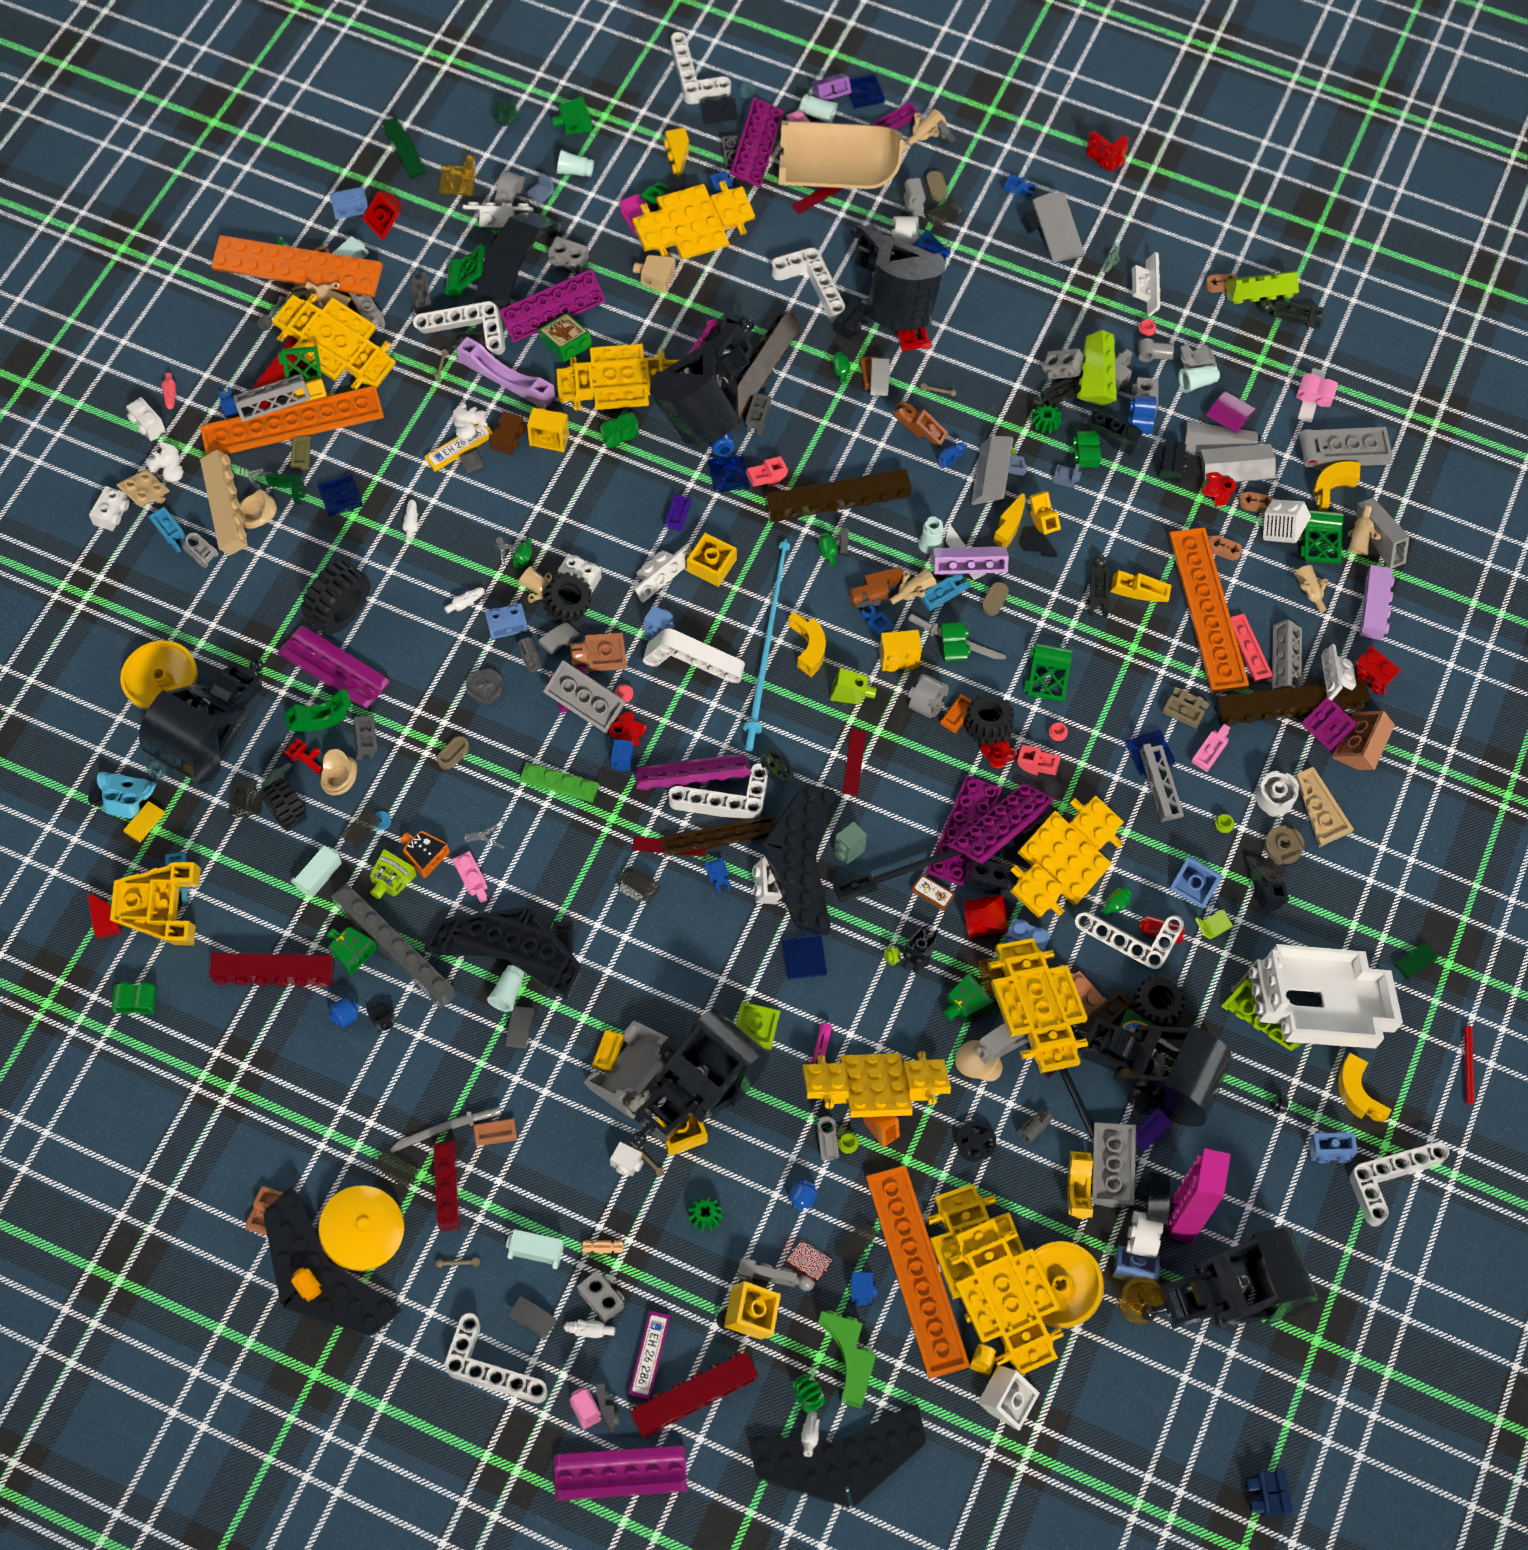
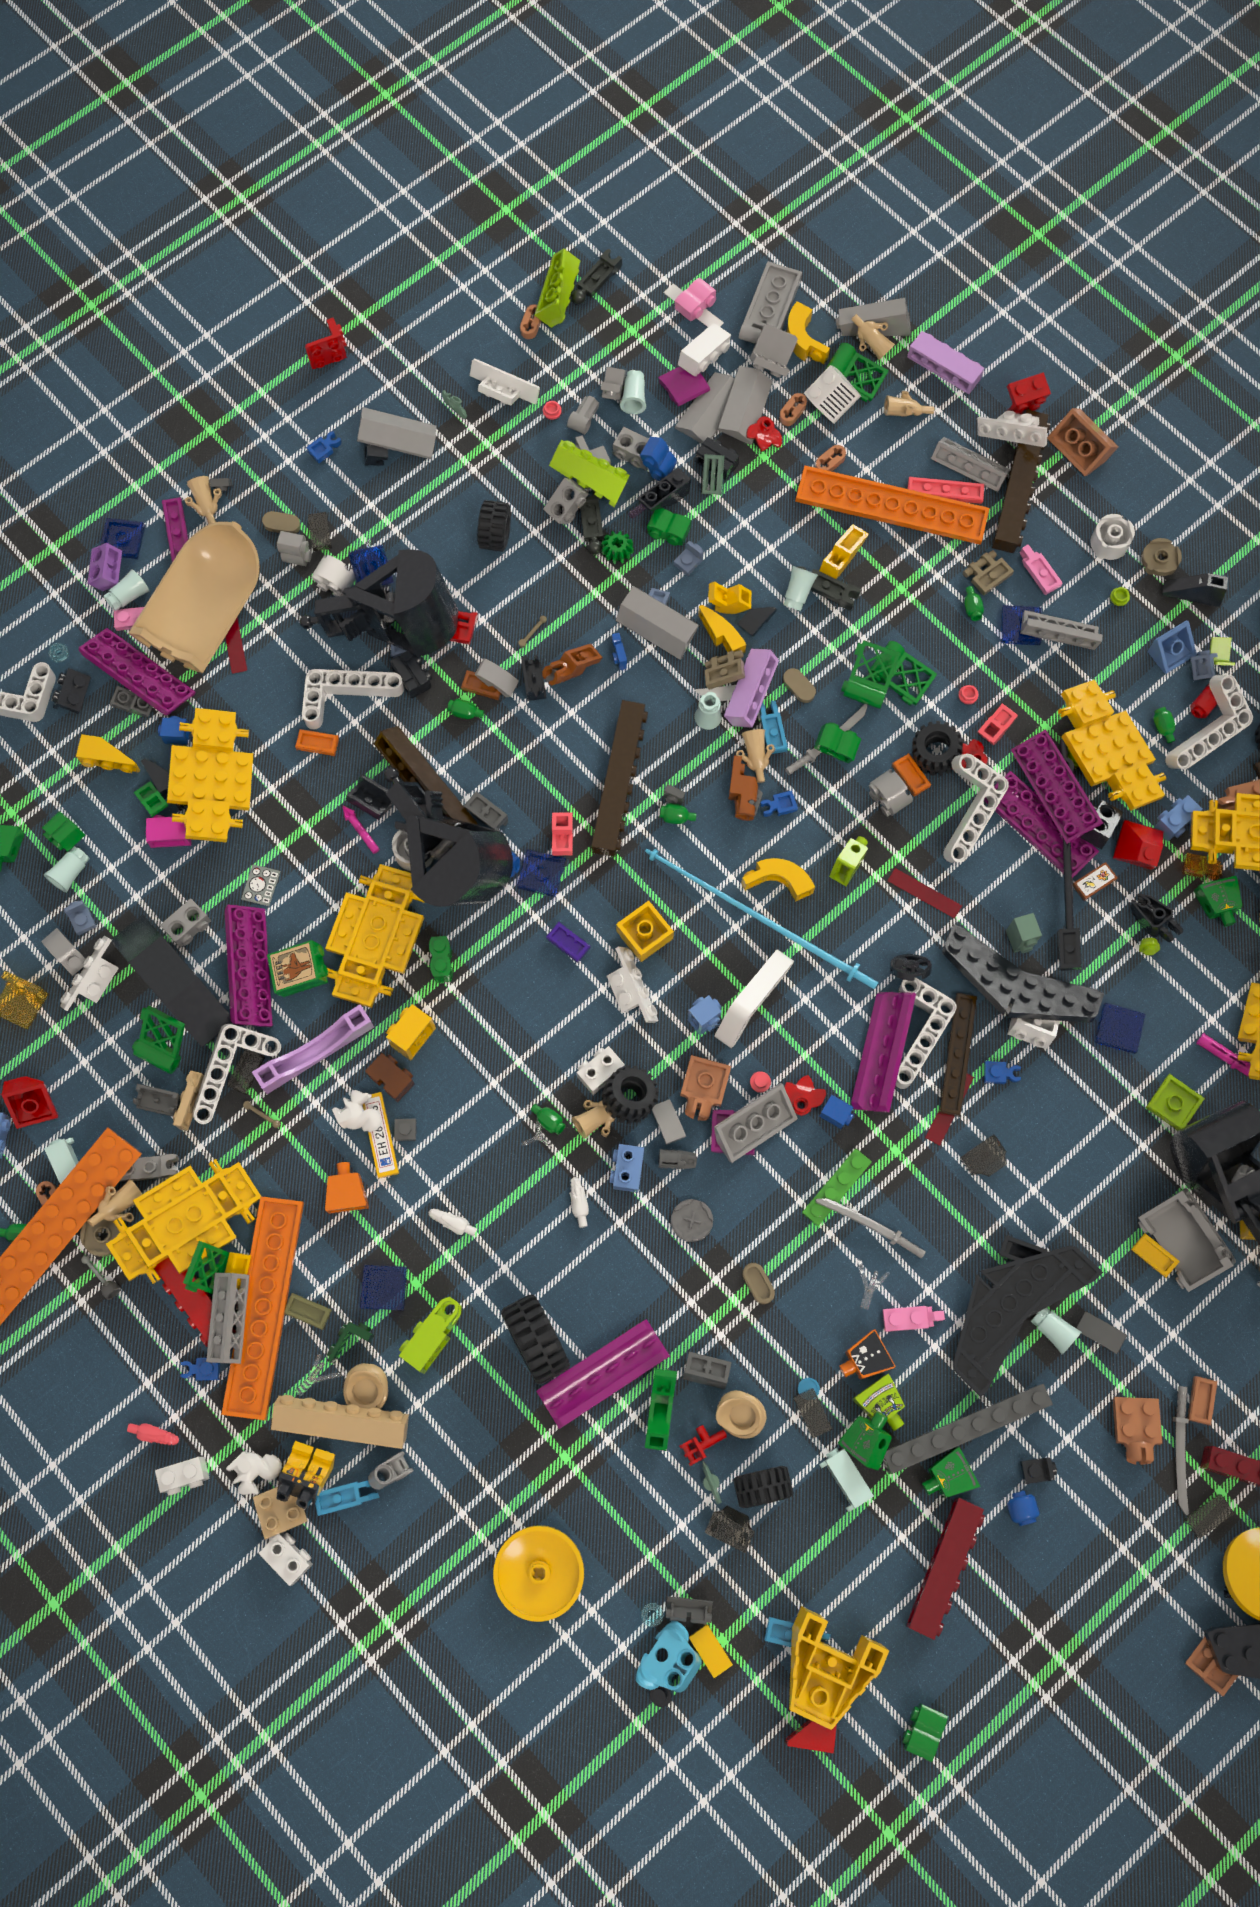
camera: 65 degrees left, 10 degrees up
black piece [139,658,264,784] -> none
tan torso [633,255,676,294] -> none
yellow brick [879,630,922,672] -> none
tan wing [1295,767,1353,847] -> none
magenta slope [1301,697,1357,752] -> none
none -> green brick [41,811,85,852]
none -> tan hinge [173,1071,204,1131]
none -> sticker [241,864,280,906]
none -> hips [276,1441,335,1509]
none -> orange tile [295,729,339,756]
none -> orange torso [325,1162,369,1214]
none -> lime brick [399,1297,462,1374]
none -> black tyre [477,500,511,552]
none -> black hinge [521,655,546,701]
none -> dark grey hinge [665,1596,713,1625]
none -> white brick [678,323,731,377]
none -> sand green tile [702,454,724,495]
none -> dark tan plate [705,650,745,690]
none -> light grey bracket [749,324,798,378]
none -> light aqua plant [784,566,818,611]
none -> light grey sword [815,1198,926,1258]
none -> green torso [838,1411,892,1470]
none -> green piece [841,640,901,709]
none -> white beam [944,754,1008,863]
none -> green plant [964,586,984,621]
none -> nougat plate [1113,1397,1162,1465]
none -> sand blue bracket [1191,650,1218,680]

